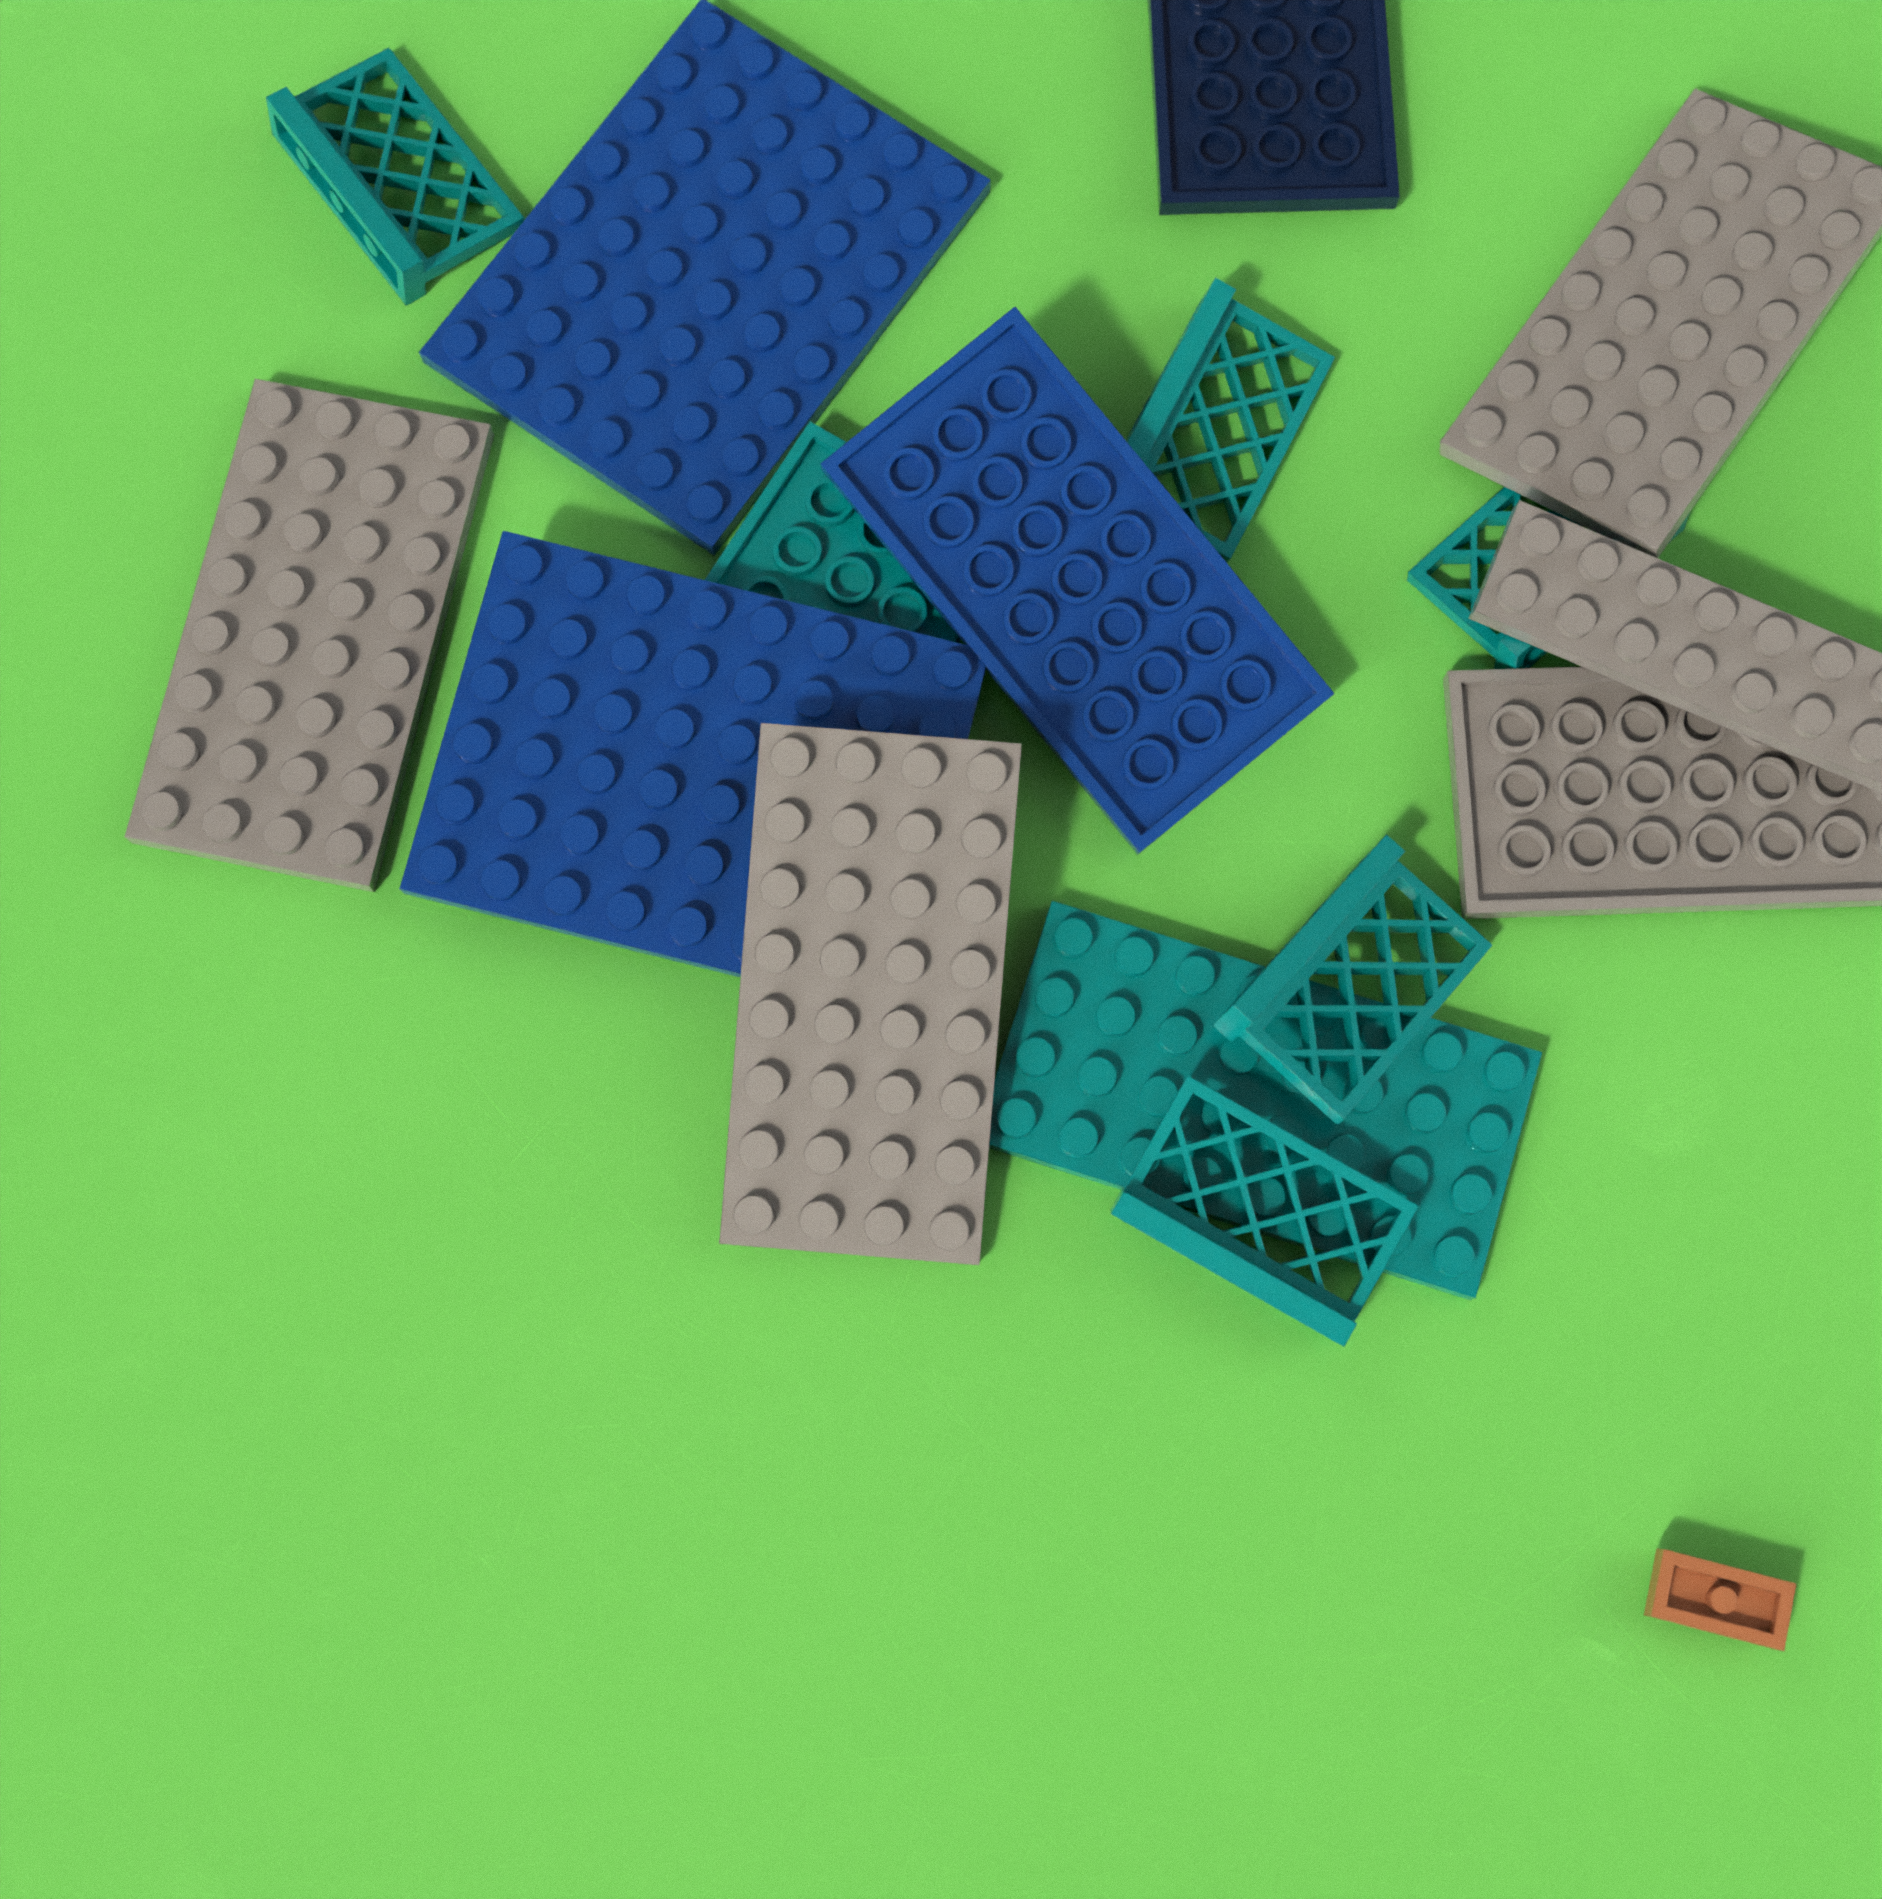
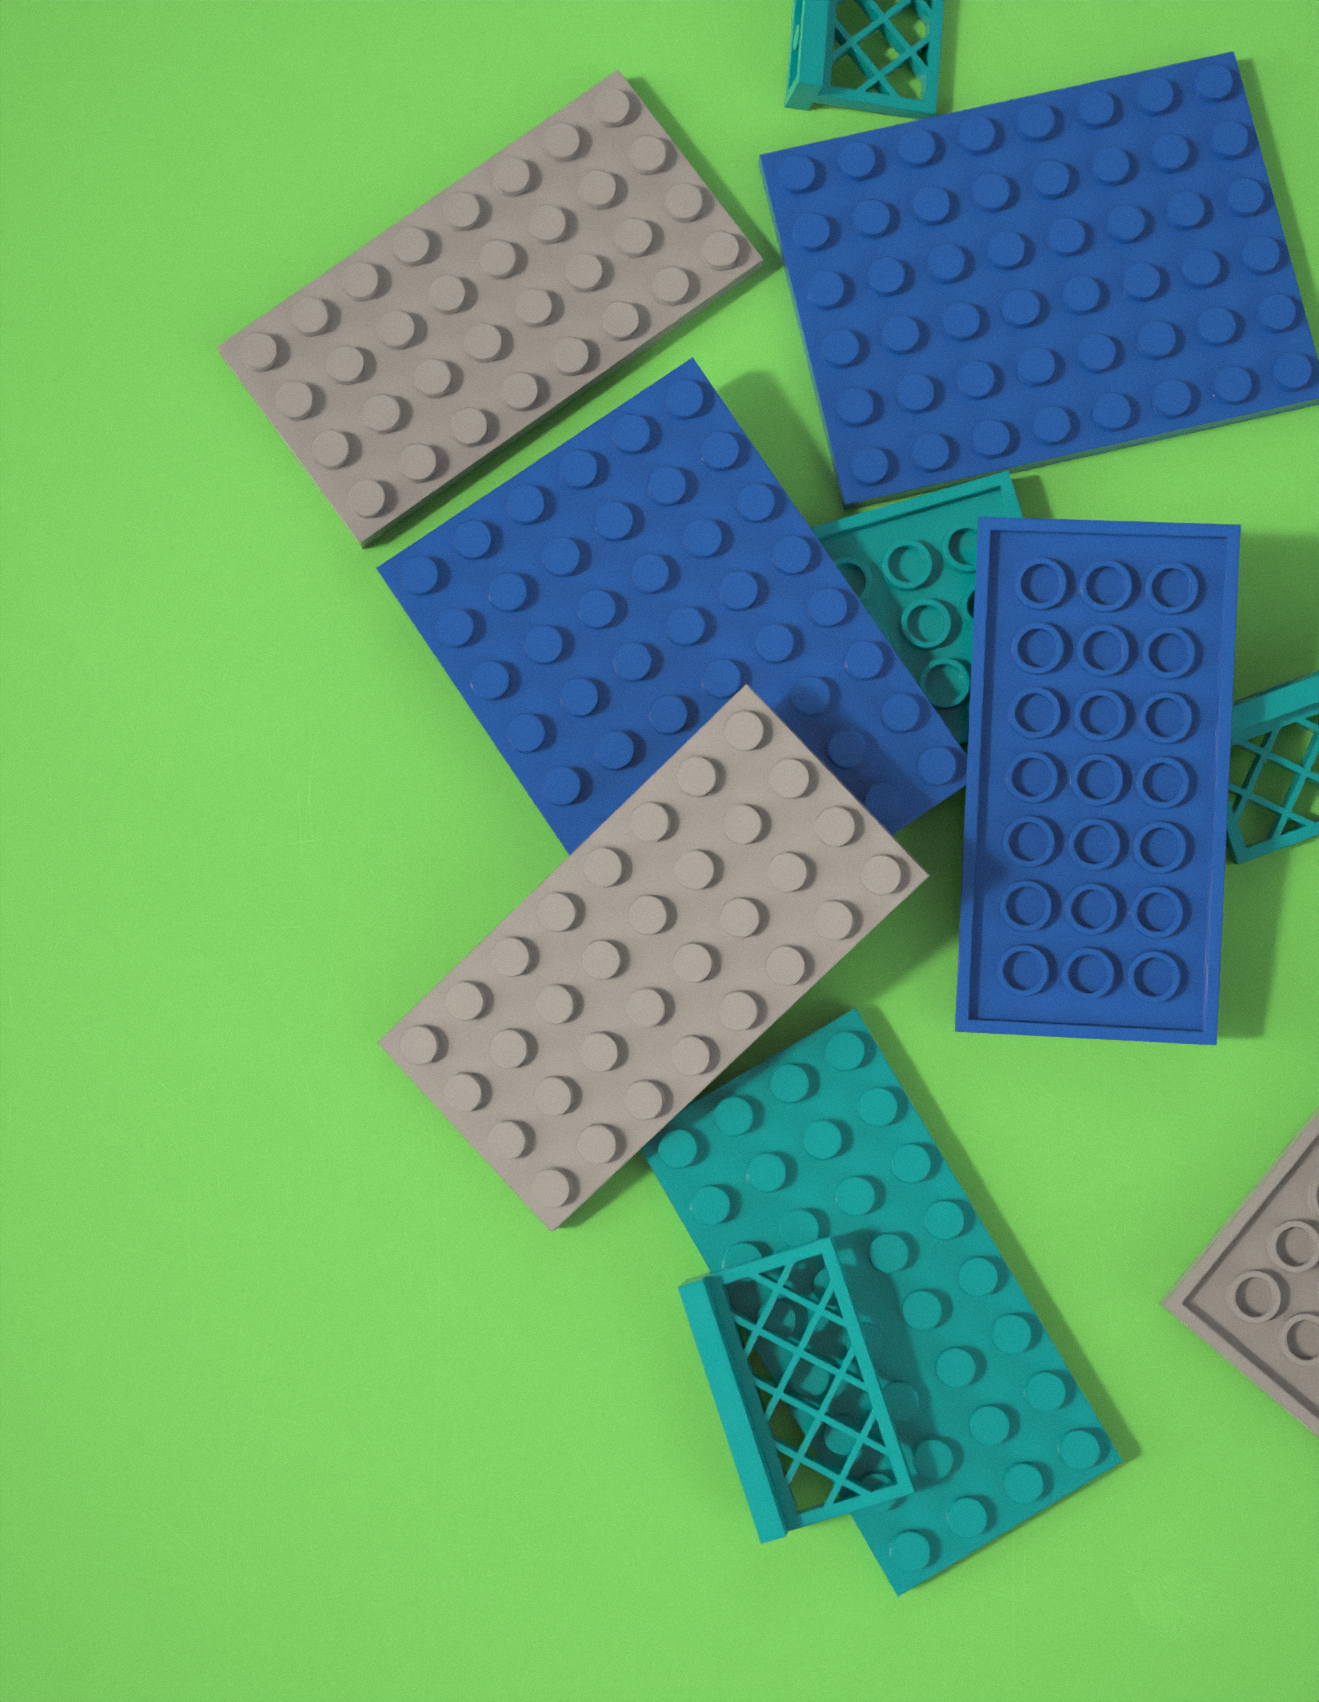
camera: 40 degrees right, 5 degrees up
teal fence [1213,834,1492,1125] -> none

